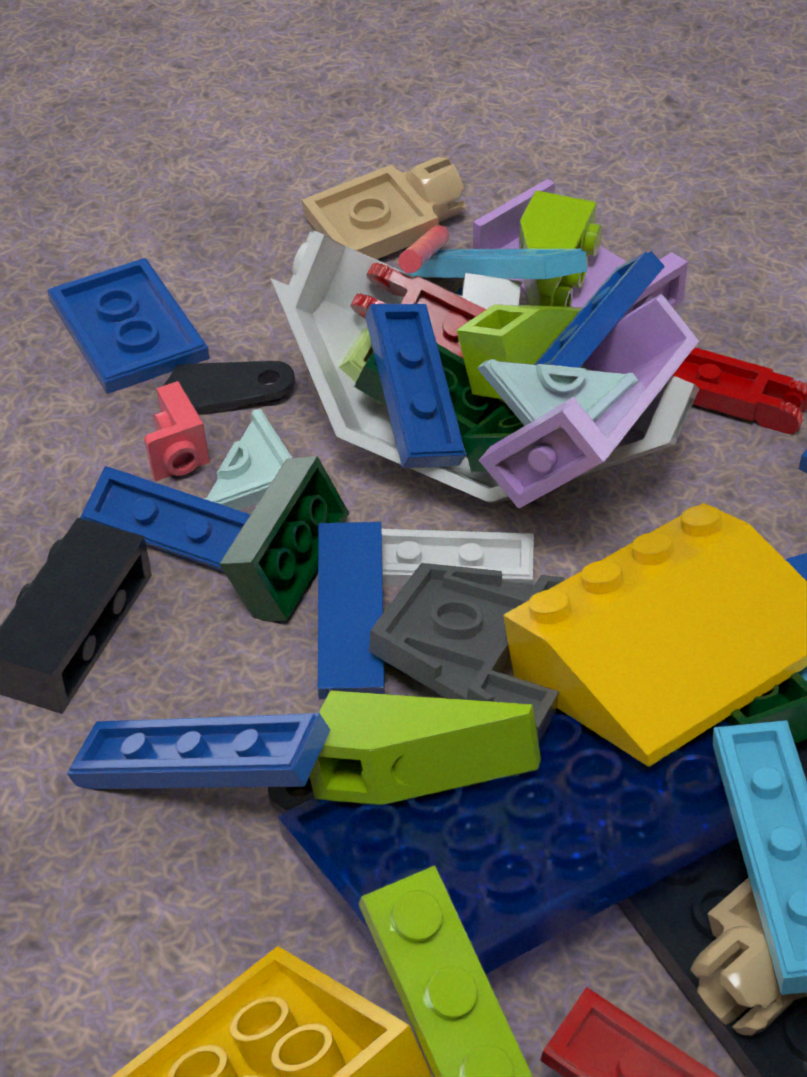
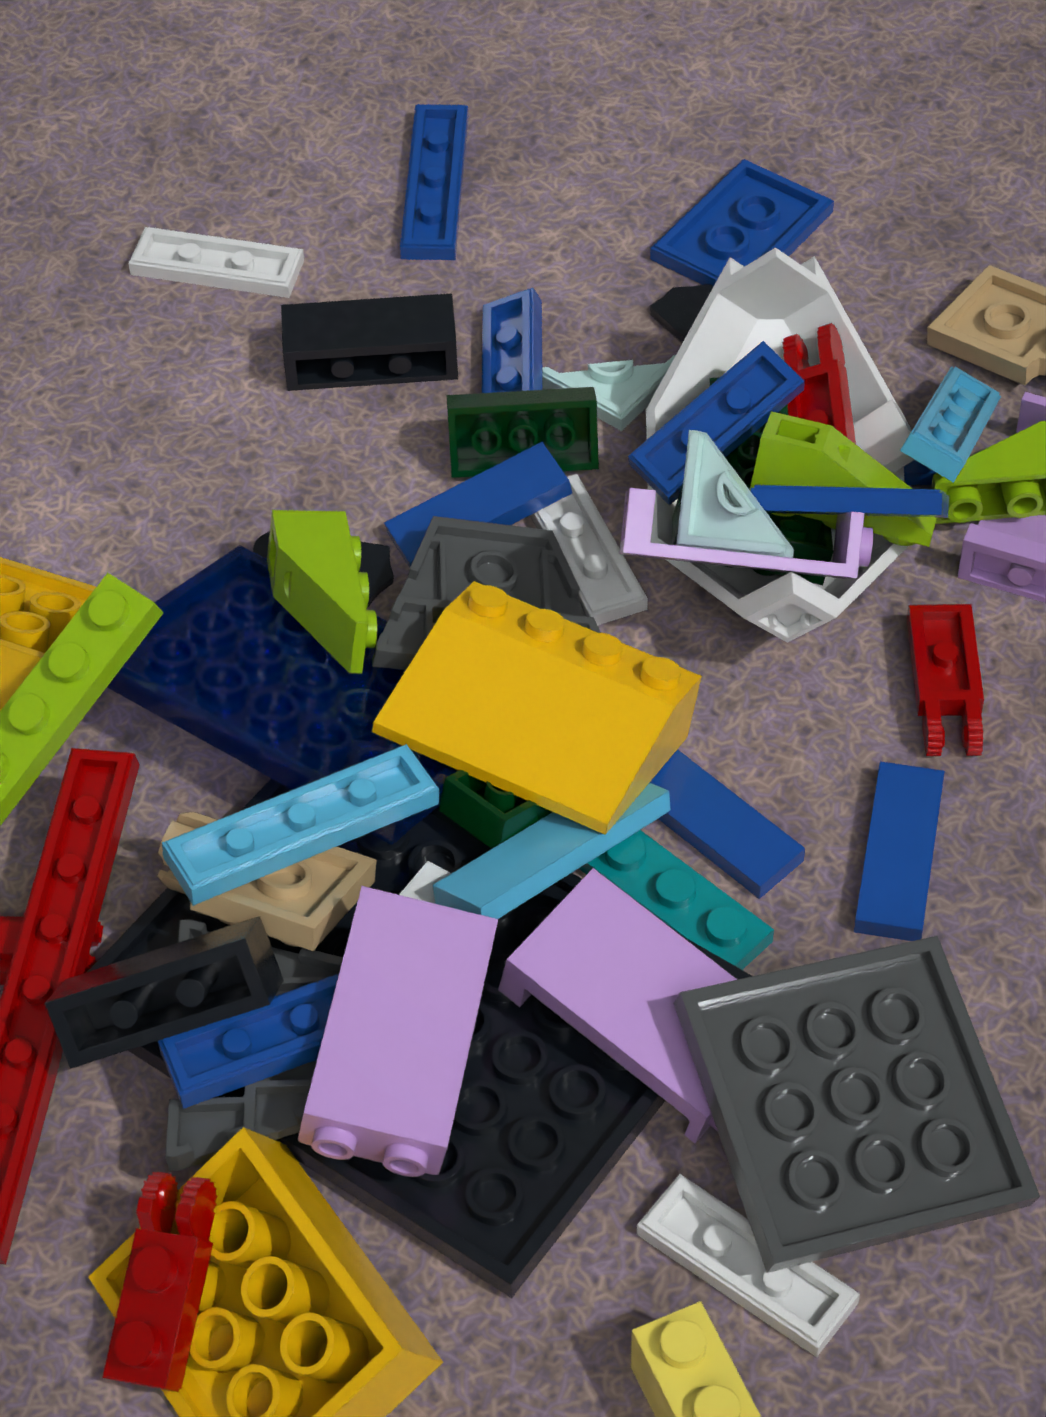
camera: 65 degrees right, 5 degrees up
blue tile [67,713,331,789] -> none
coral bracket [144,381,210,481] -> none
coral bar [398,225,449,273] -> none

